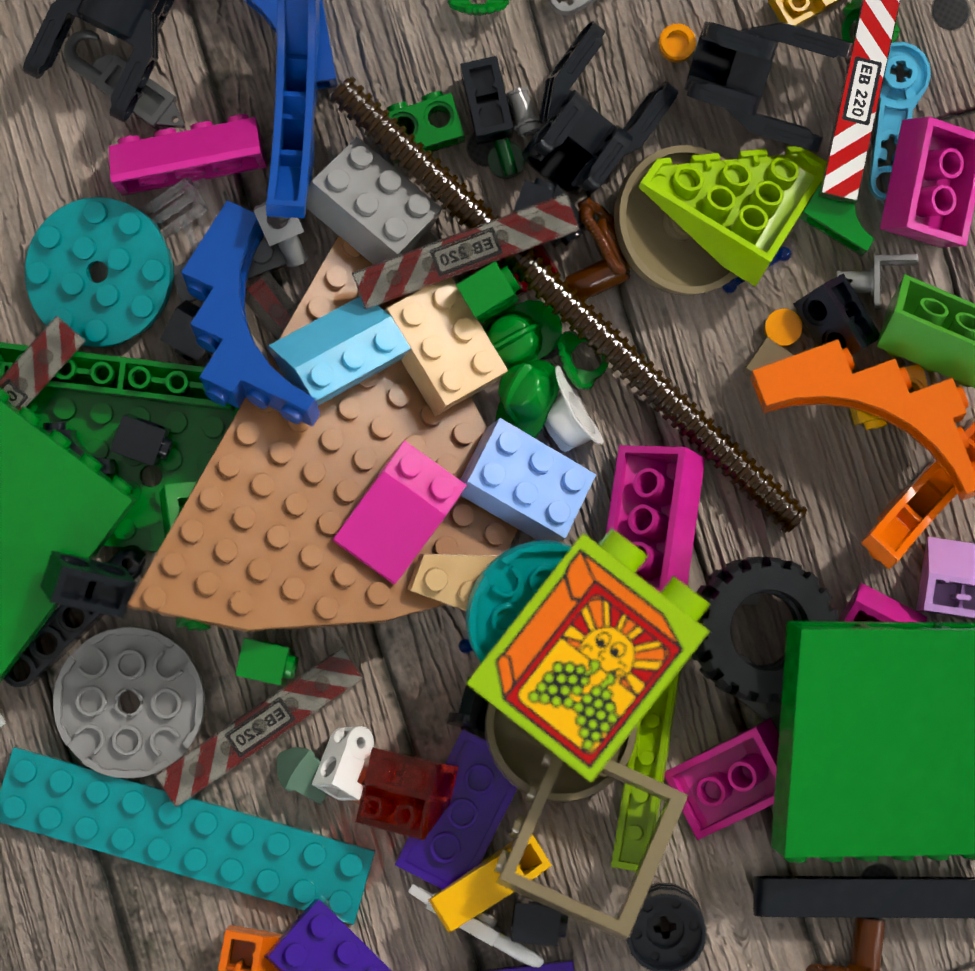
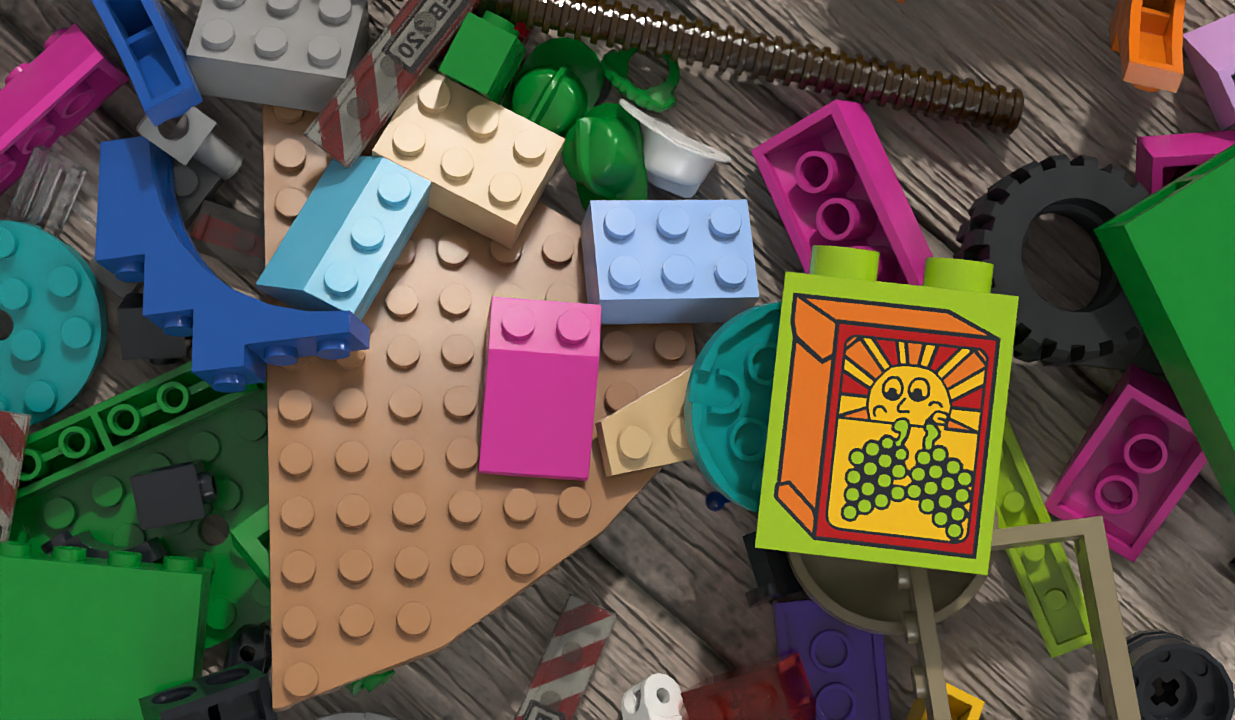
camera: 25 degrees left, 0 degrees up
green brick [235,638,299,685] -> none

